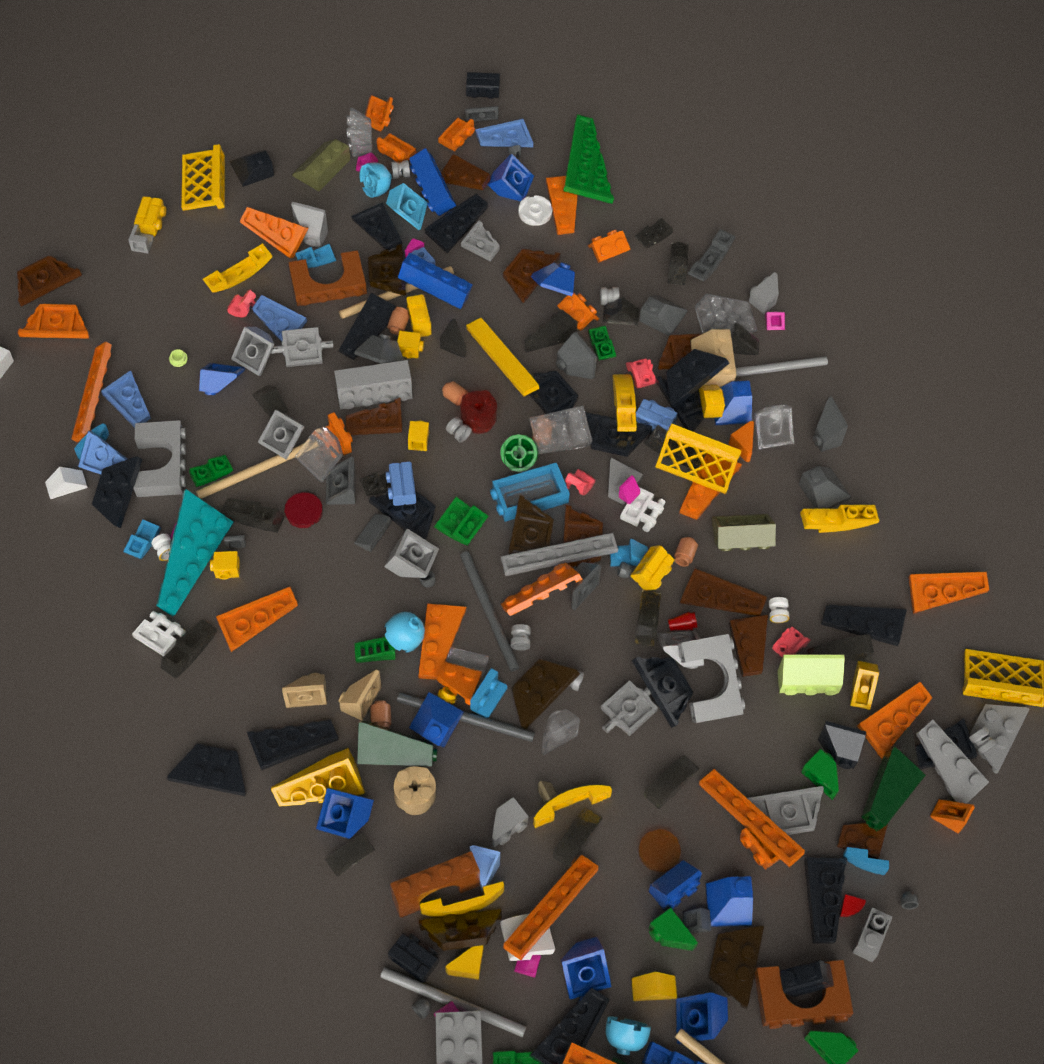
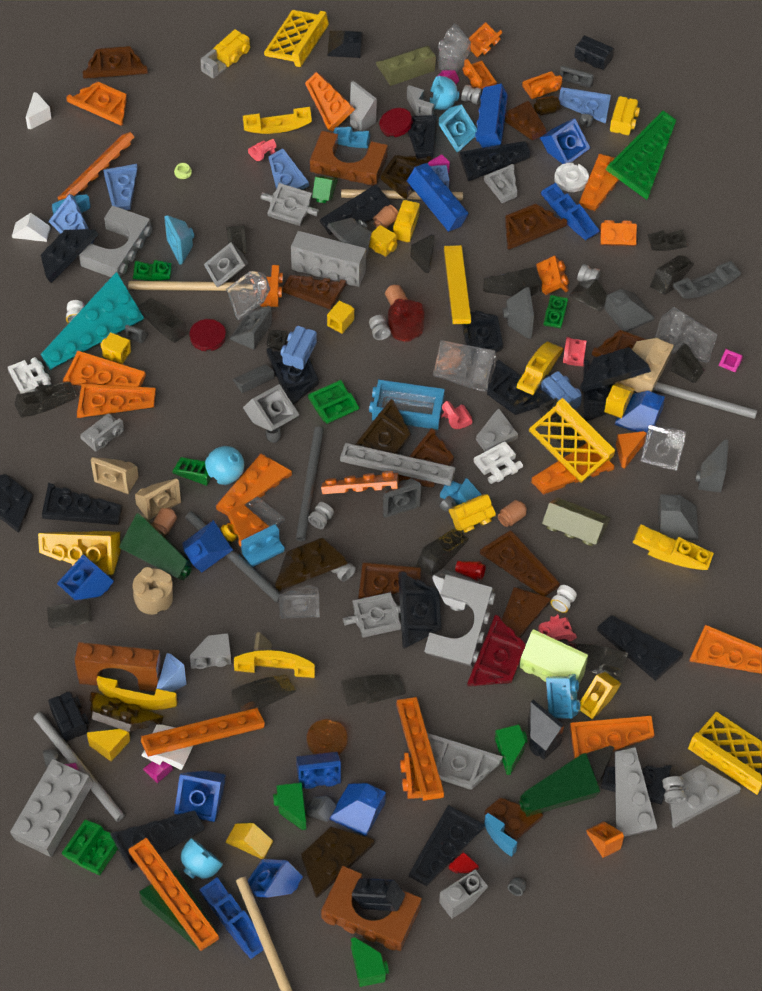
camera: 30 degrees right, 5 degrees down
dark azure slope [123,519,161,559] -> none
slope [199,363,245,395] -> none
light grey slope [231,326,275,376] -> none
green cylinder [500,434,539,472] -> none
blue slope [531,262,575,297] -> none
dark pink slope [619,475,640,504] -> none
light grey slope [749,272,779,314] -> none
none -> orange wing [63,351,146,387]
none -> light grey bracket [80,413,124,452]
none -> medium azure slope [164,215,194,265]
none -> slope [312,176,338,203]
none -> reddish brown wing [358,563,421,599]
none -> dark red tile [379,108,413,137]
none -> light grey slope [407,85,434,116]
none -> dark red wing [467,615,526,686]
none -> dark brown brick [534,96,560,116]
none -> blue slope [541,183,600,241]
none -> dark azure bracket [546,674,581,718]
none -> yellow brick [610,96,640,135]

